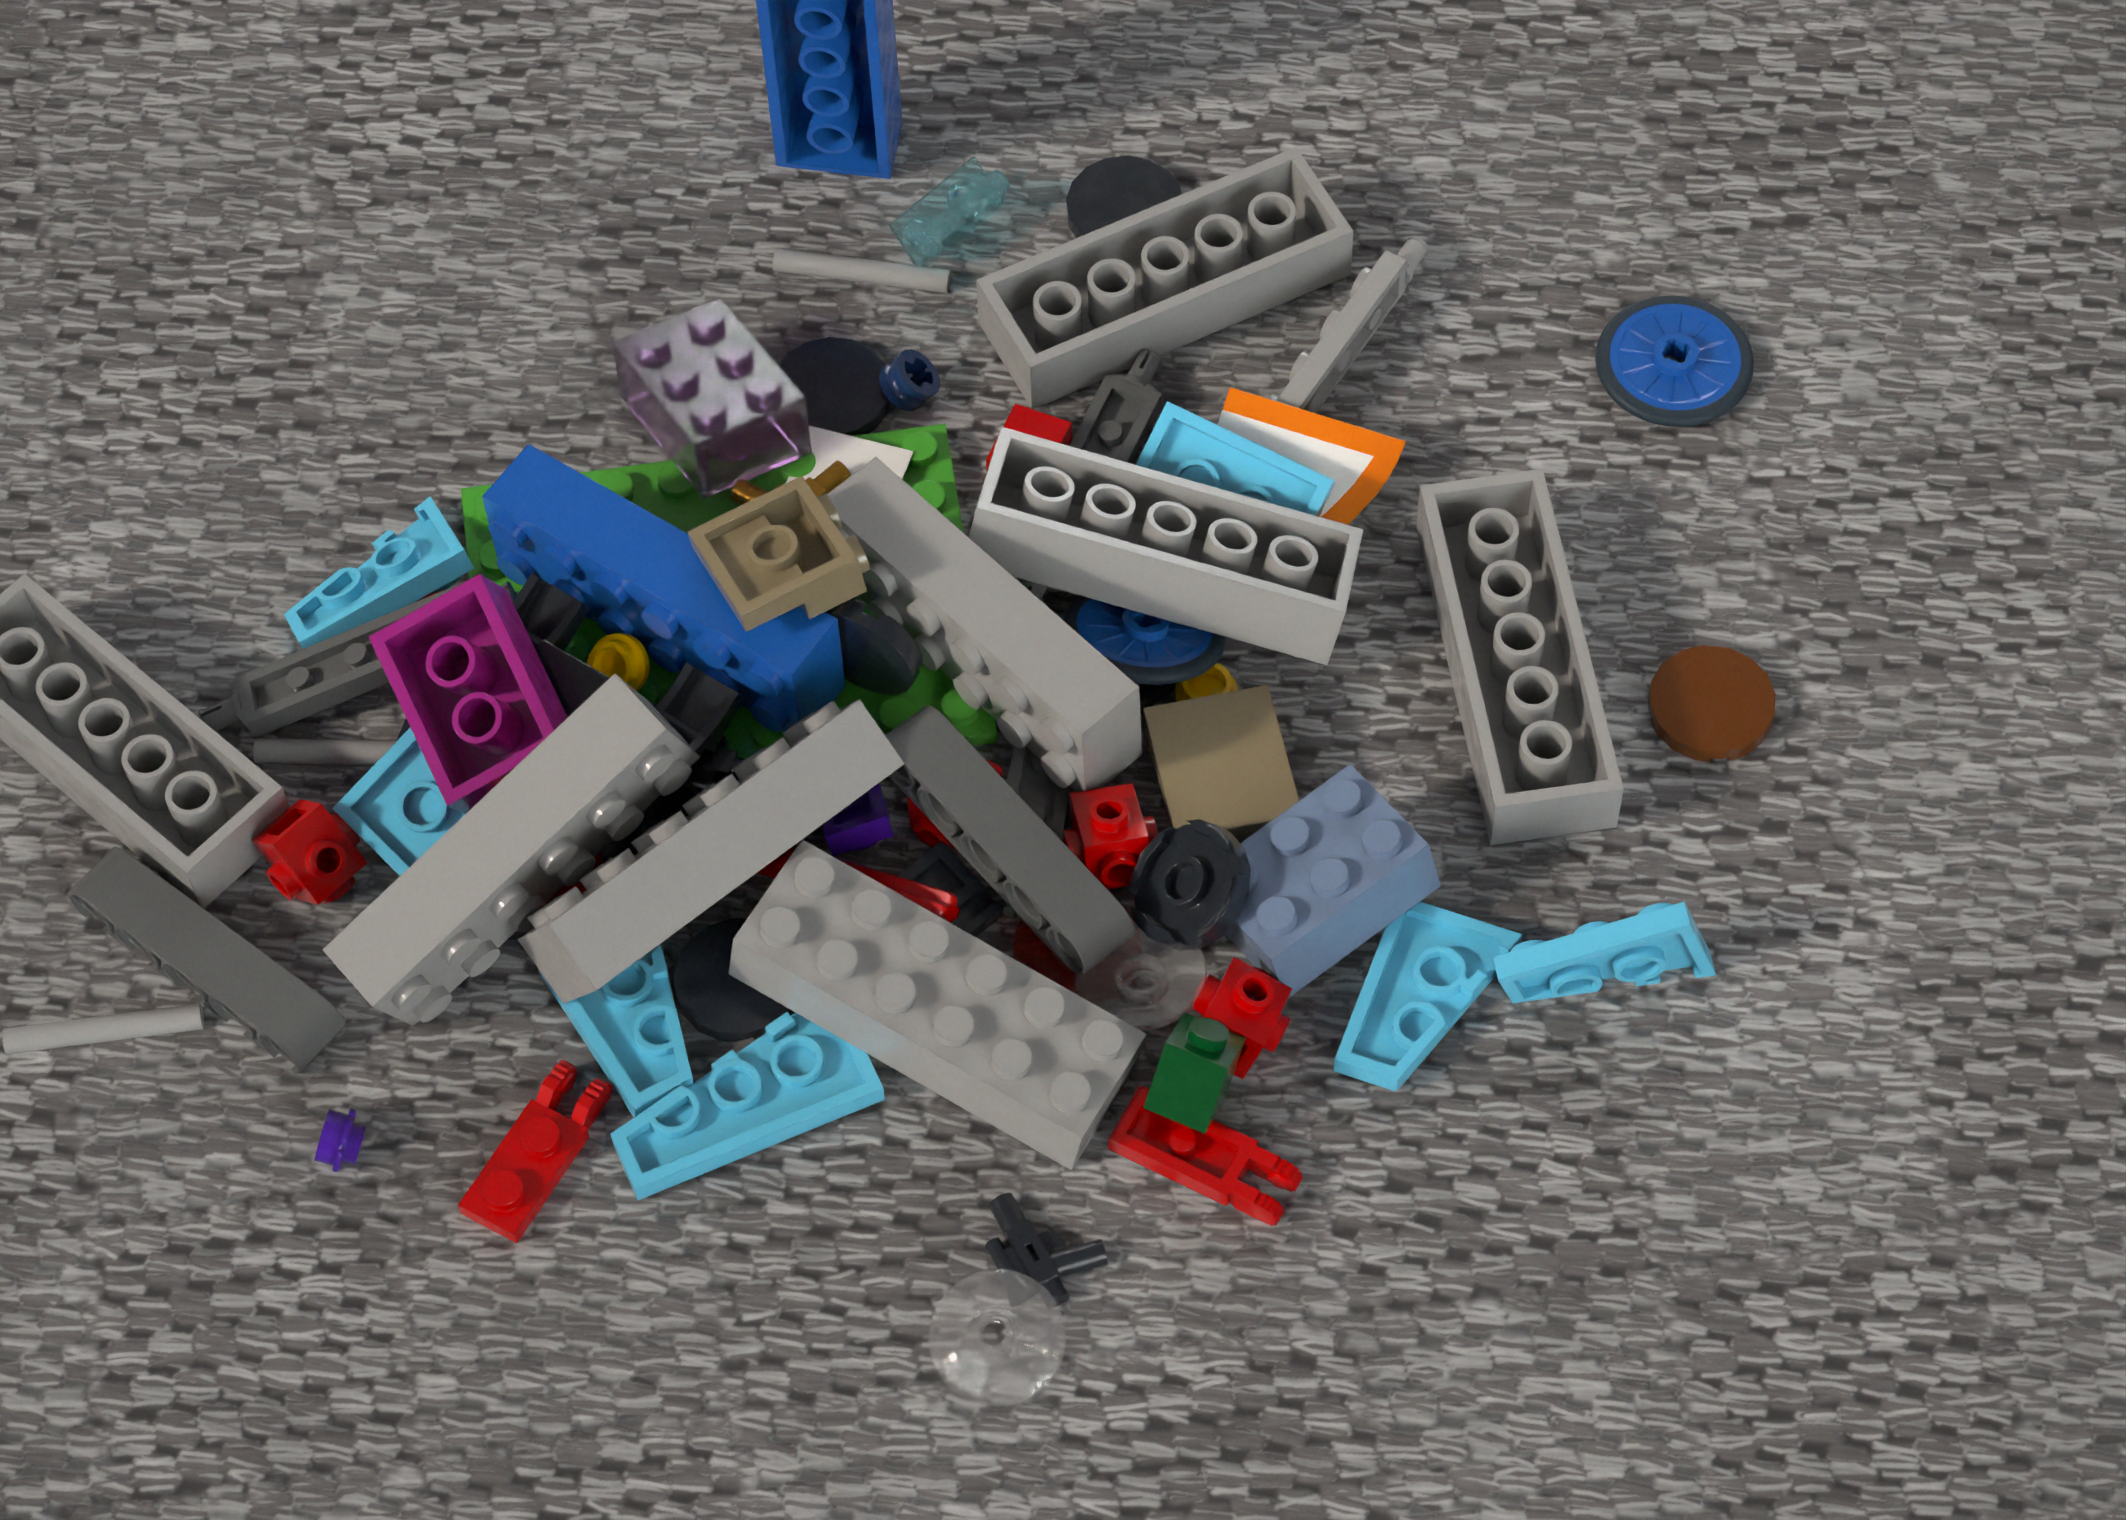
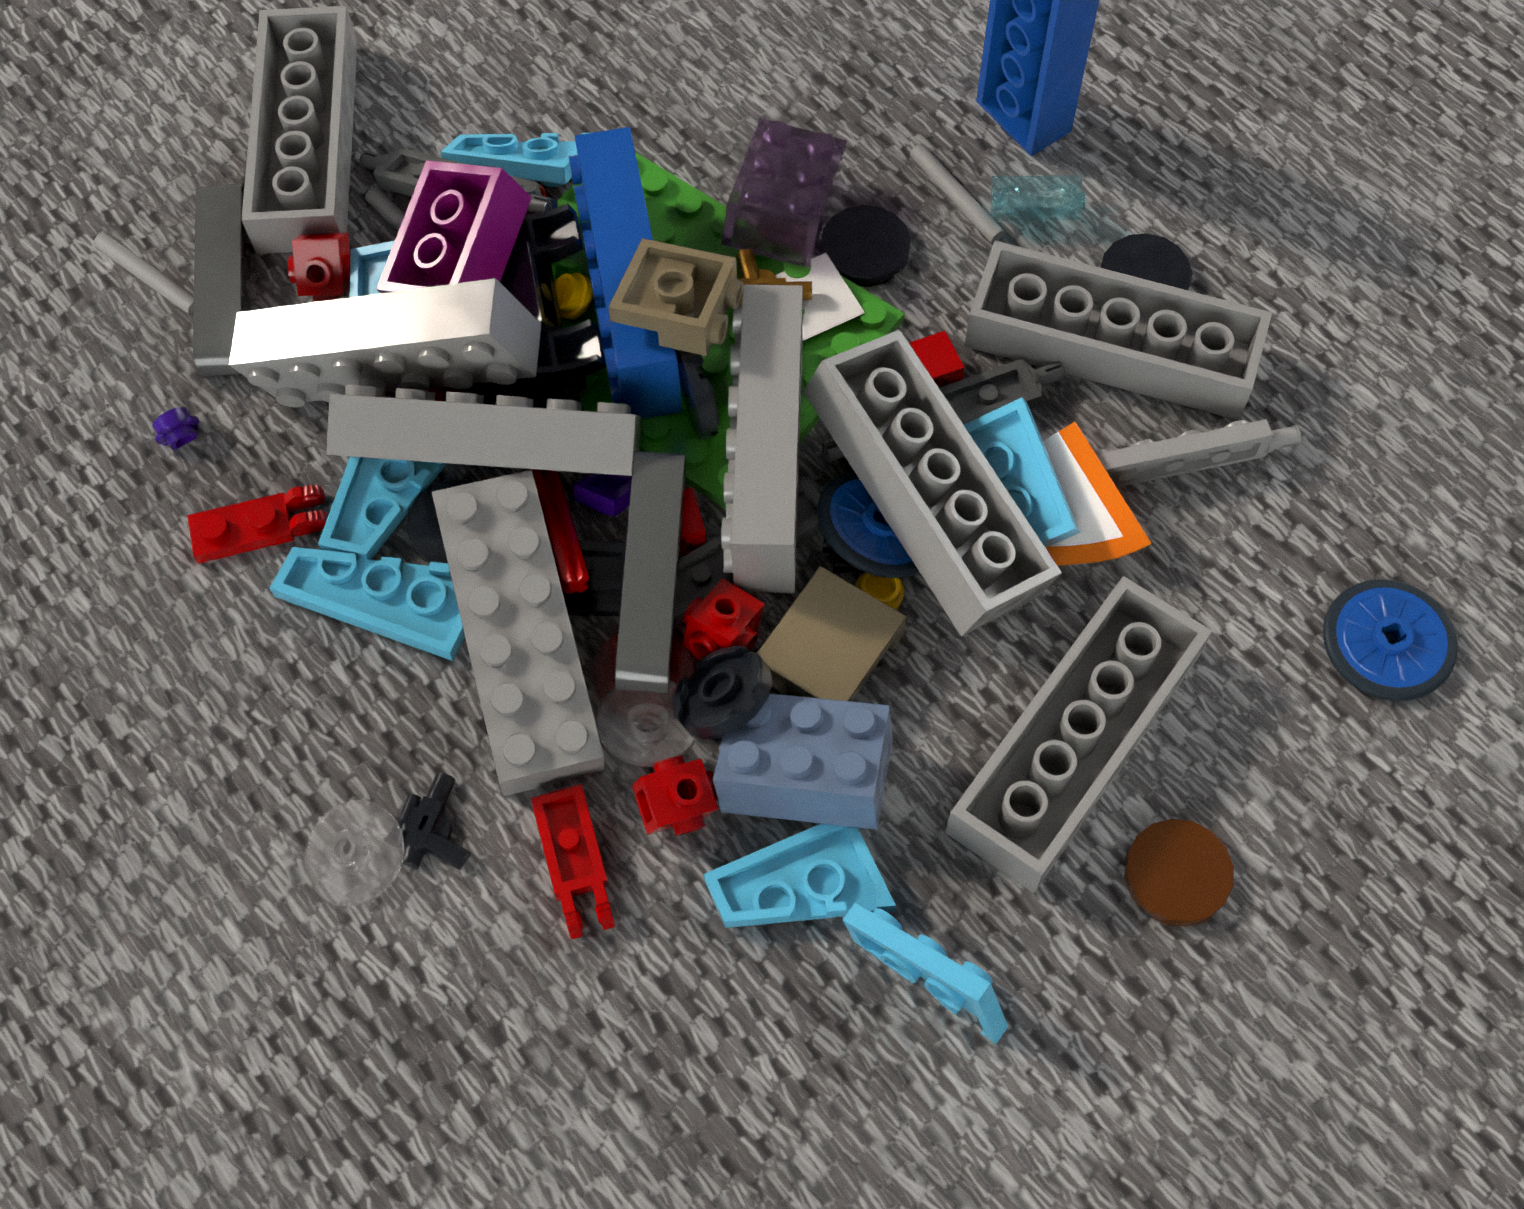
camera: 45 degrees right, 5 degrees up
dark blue bush [879,349,940,411] -> none
dark green brick [1143,1012,1246,1134] -> none

